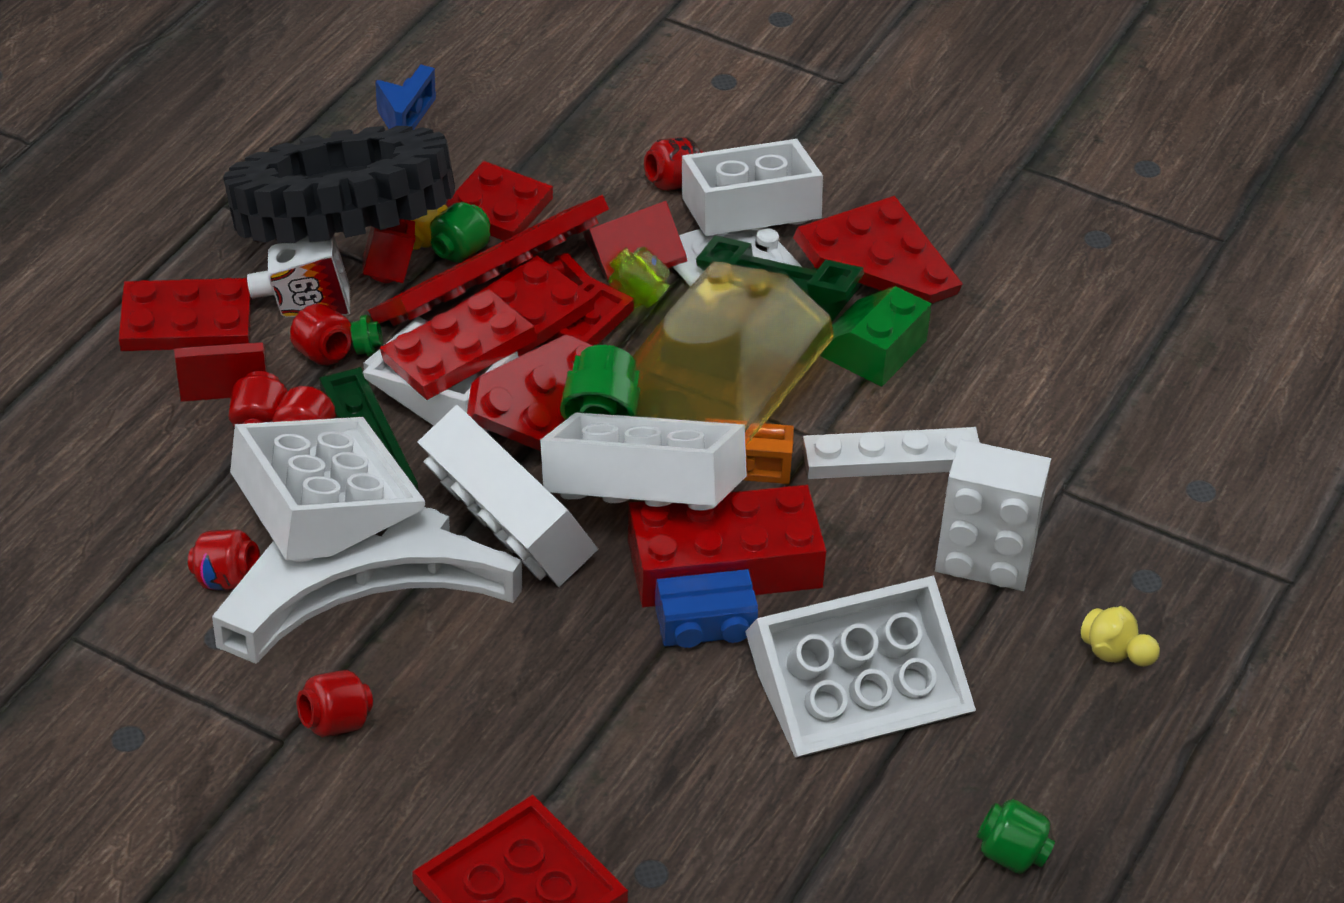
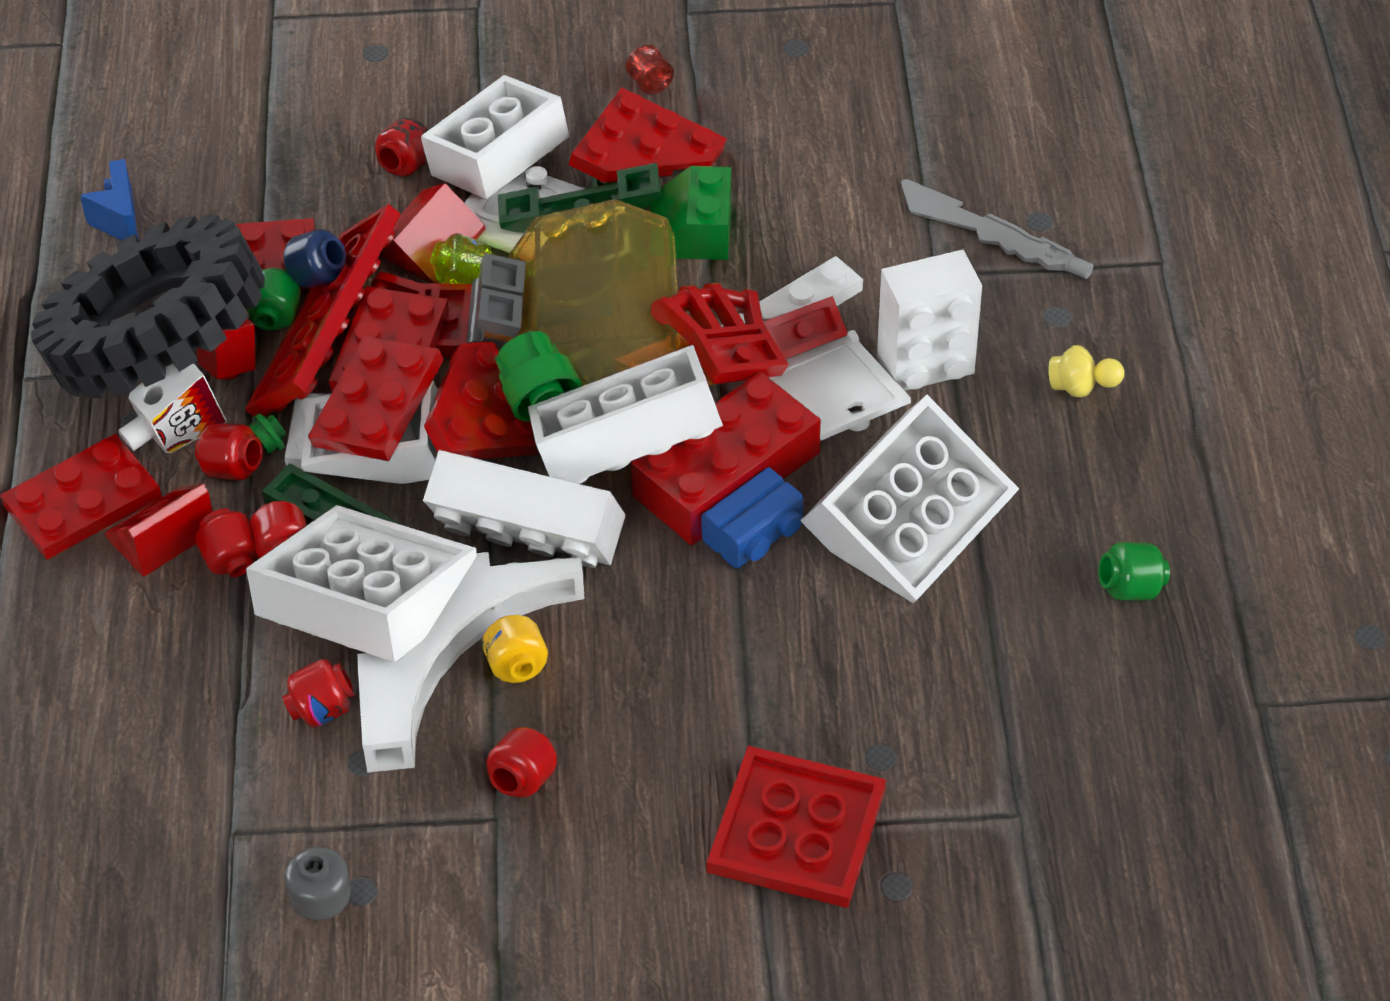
camera: 30 degrees left, 5 degrees up
none -> dark blue head [283,229,346,288]
none -> dark grey head [284,846,352,921]
none -> dark grey hips [467,253,526,351]
none -> yellow head [482,615,548,683]
none -> clear red wheel [625,45,674,95]
none -> red plate [651,283,789,384]
none -> red plate [763,296,848,359]
none -> white container [769,330,911,441]
none -> light grey sword [901,179,1093,279]

